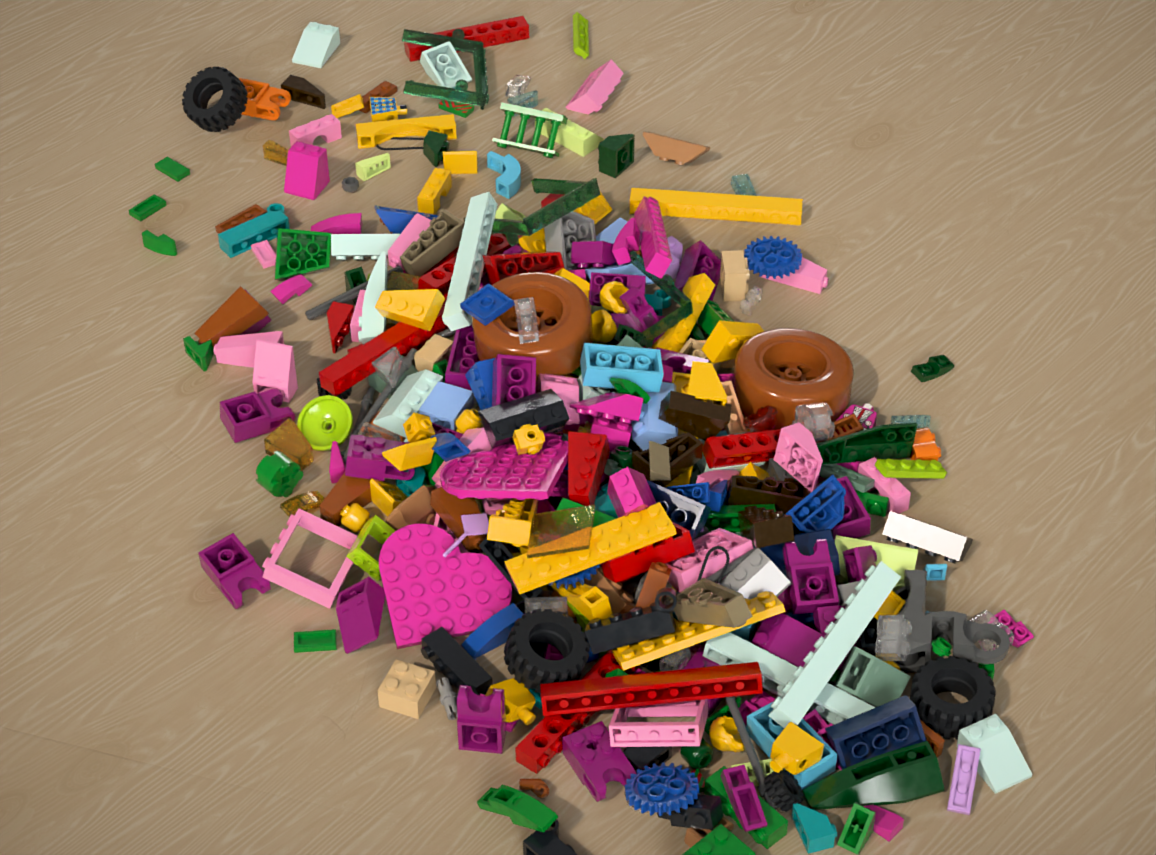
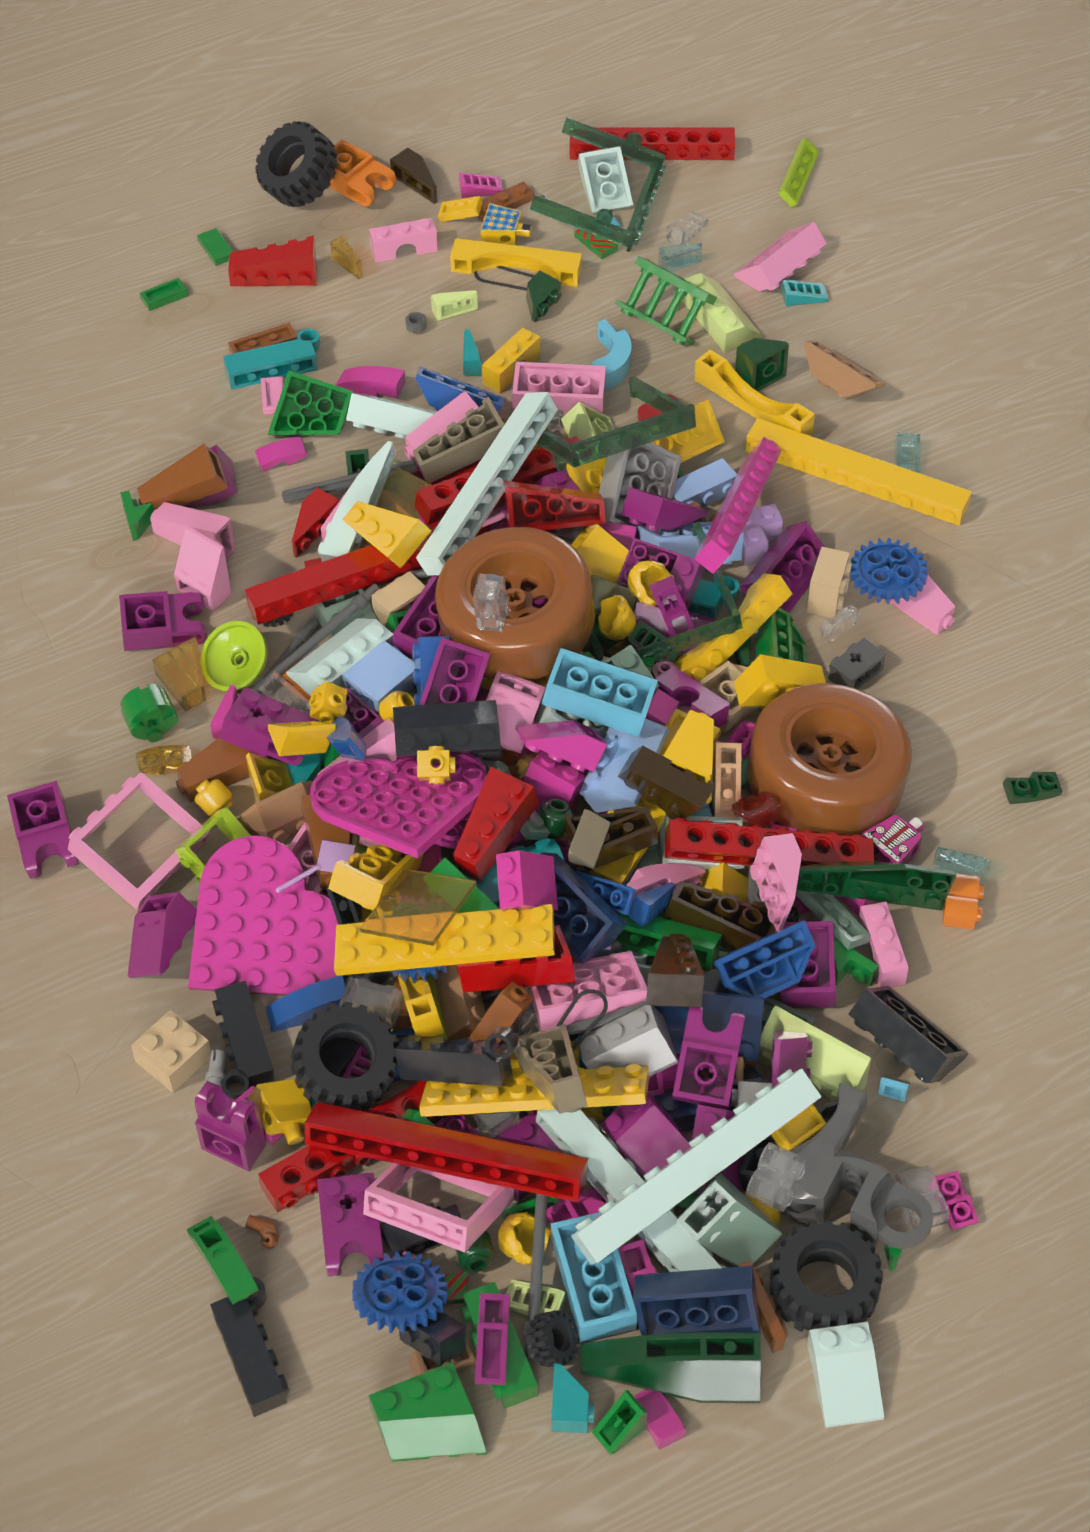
camera: 20 degrees right, 10 degrees up
green slope [142,230,177,256] -> none
dark pink slope [284,141,330,200] -> none
light aqua slope [292,22,340,68] -> none
green tile [294,629,337,653] -> none
clear slope [372,347,403,388] -> none
yellow slope [443,151,478,174] -> none
blue tile [460,284,514,326] -> none
green slope [609,378,651,404] -> none
dark pink slope [612,218,641,265] -> none
yellow torso [770,722,824,775] -> none
clear brick [792,402,835,442] -> none
dark orange slope [820,413,864,440] -> none
lime plate [874,459,947,479] -> none
green plate [931,637,952,657] -> none
lavender tile [947,744,981,815] -> none
none -> red wedge [228,235,317,287]
none -> dark pink slope [459,173,503,198]
none -> teal slope [463,329,481,376]
none -> bright pink slope [512,362,606,416]
none -> yellow arch [694,349,815,436]
none -> teal slope [781,280,829,306]
none -> dark grey brick [828,638,885,689]

